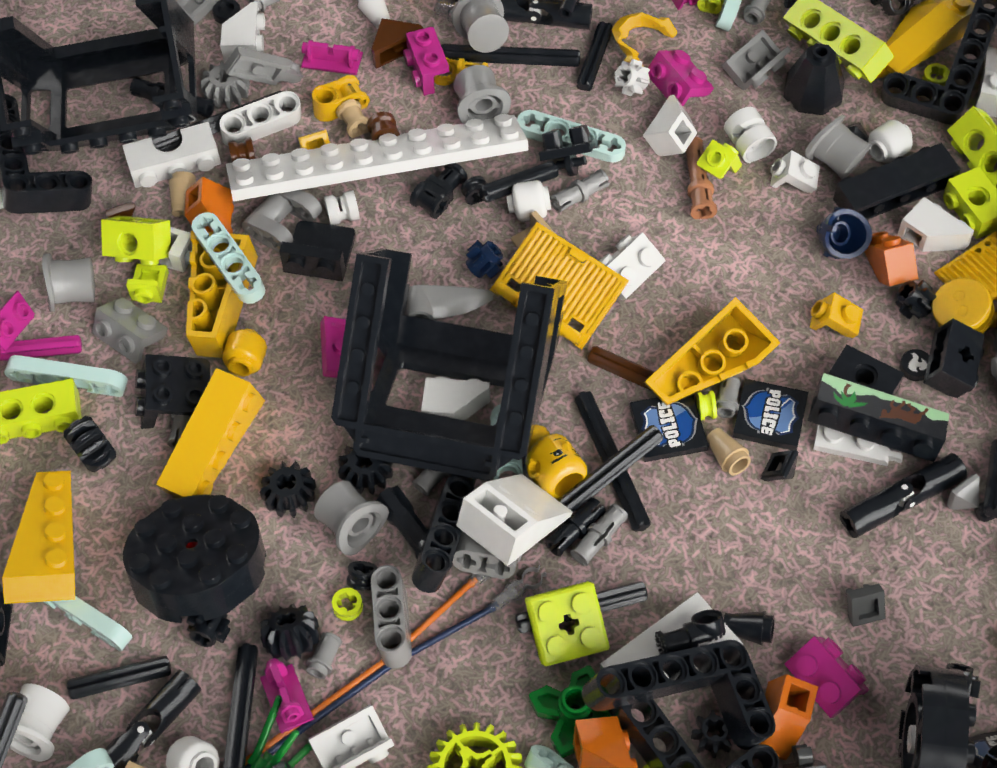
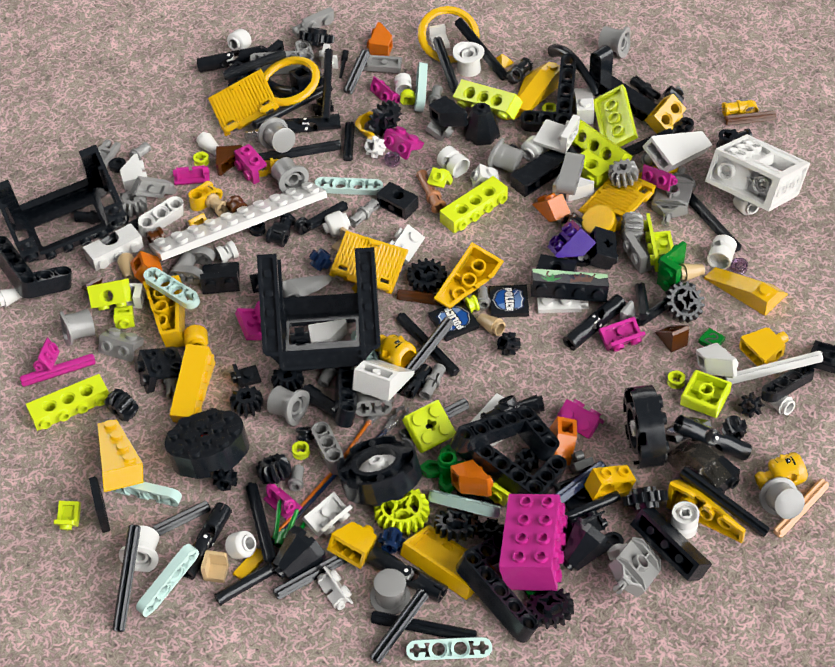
camera: 15 degrees left, 10 degrees down
light aqua beam [4,355,128,397] -> none
black hips [539,125,599,176] -> none
white slope [643,95,697,156] -> none
black slope [760,449,799,481] -> none
yellow bracket [810,292,863,338] -> none
dark blue helmet [816,207,872,259] -> none
dark grey tile [846,584,886,627] -> none
none -> neon yellow bush [193,151,209,166]
none -> black bracket [230,364,262,388]
none -> black bush [249,222,266,237]
none -> black gear [290,327,310,344]
none -> black piece [337,435,422,507]
none -> black gear [368,100,402,137]
none -> black brick [376,182,419,220]
none -> clear purple bush [384,152,400,168]
none -> black gear [407,258,447,293]
none -> black slope [429,96,468,127]
none -> neon yellow brick [439,176,508,233]
none -> black gear [497,332,521,355]
none -> white bracket [533,114,580,154]
none -> dark purple slope [547,219,596,258]
none -> light grey beam [556,152,585,195]
none -> dark pink bracket [598,317,646,352]

